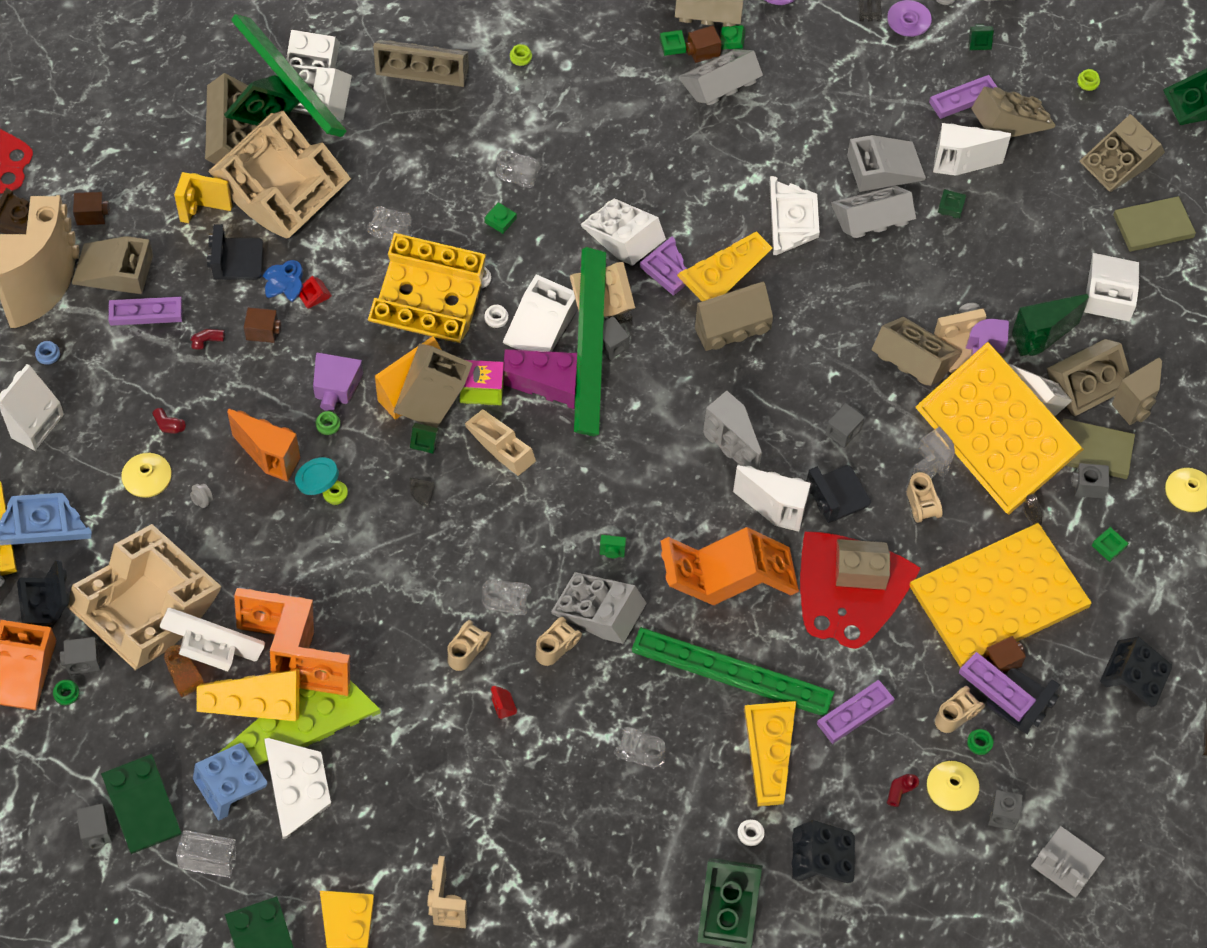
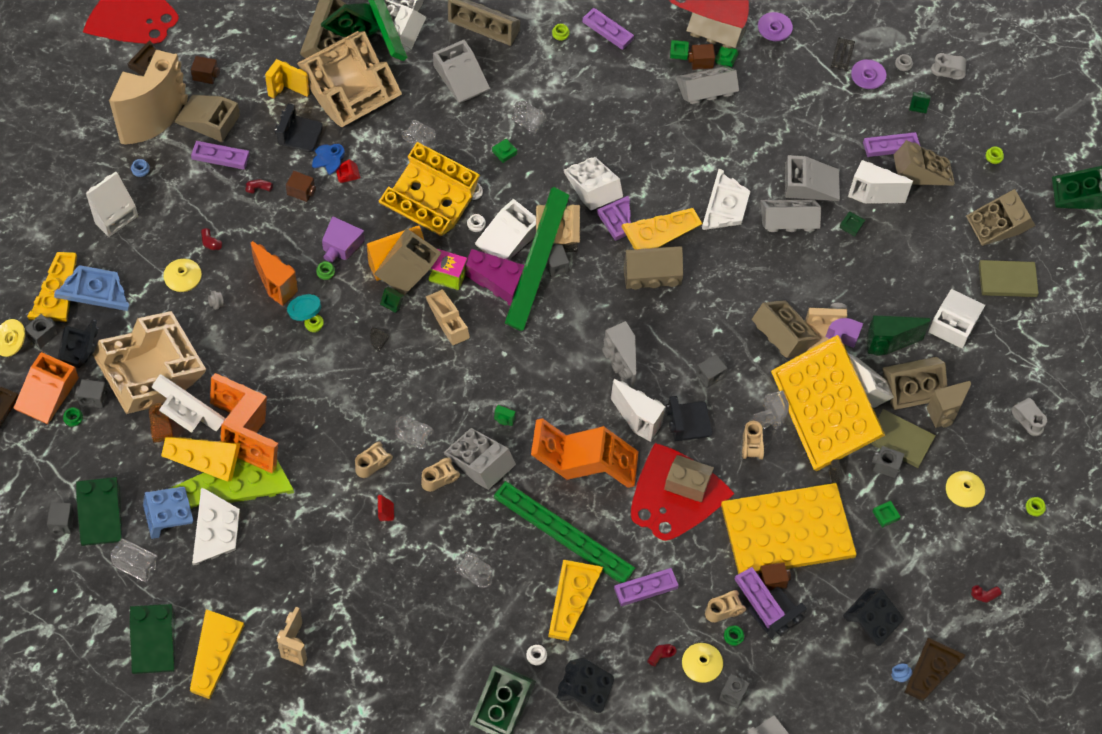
camera: 15 degrees right, 0 degrees up
none -> light grey slope [433,40,490,104]
none -> medium lavender plate [582,8,634,50]
none -> medium blue plate [892,664,912,682]

